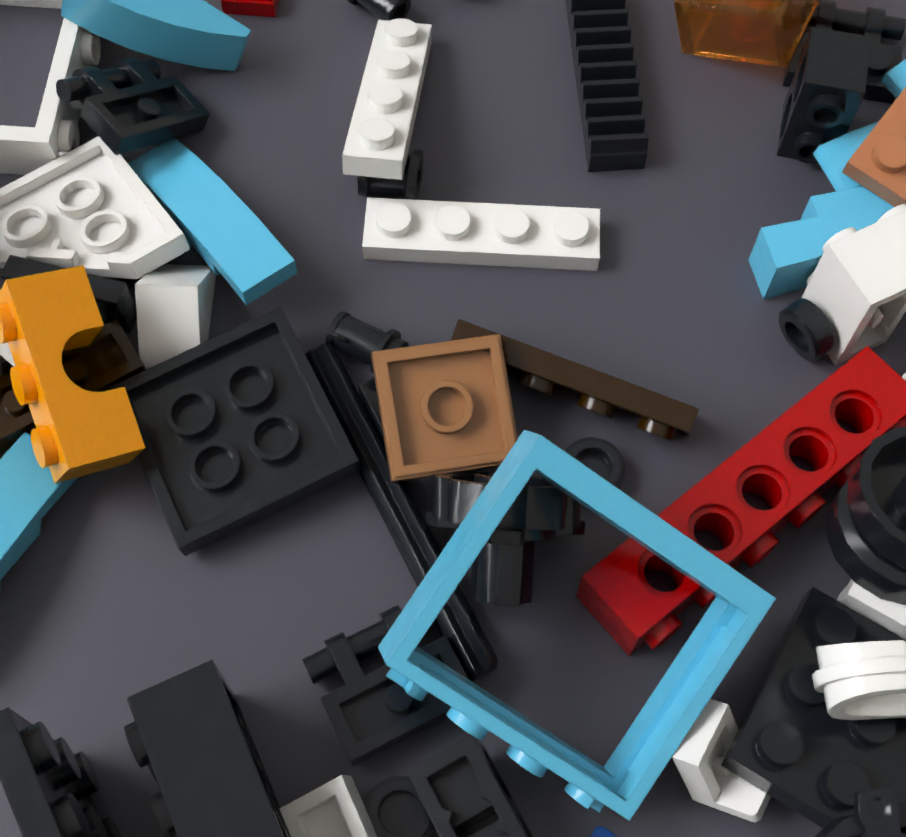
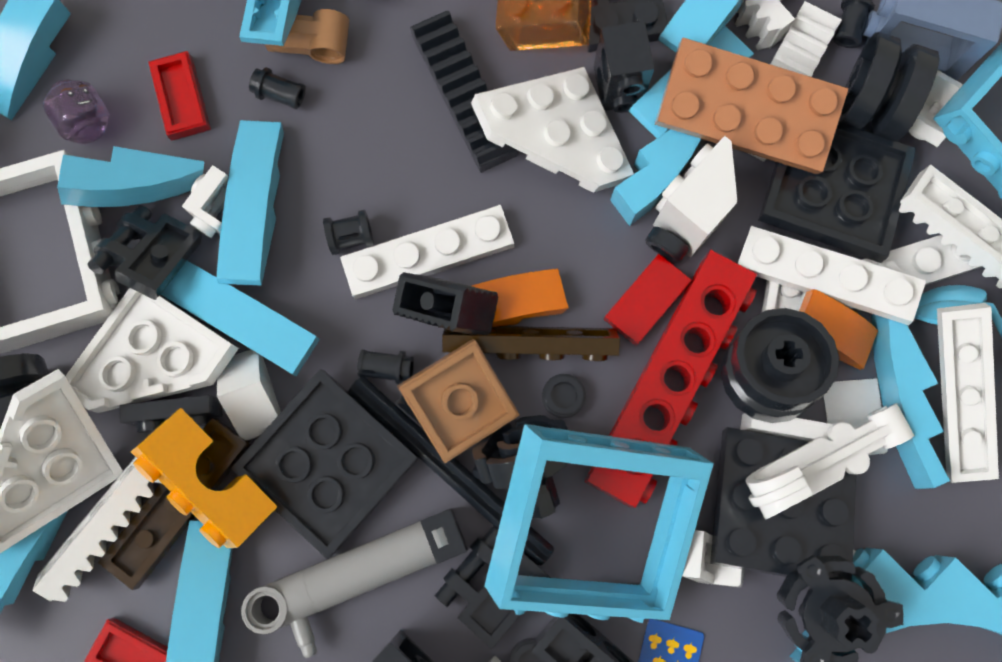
camera: 20 degrees left, 15 degrees up
white plate [342,18,432,180] -> none
none -> white bracket [182,165,228,238]
none -> medium azure slope [216,120,284,286]
none -> light grey piece [241,508,468,658]
none -> black brick [392,272,499,336]
none -> white plate [471,67,634,193]
none -> orange slope [472,269,568,327]
none -> red tile [603,254,692,346]

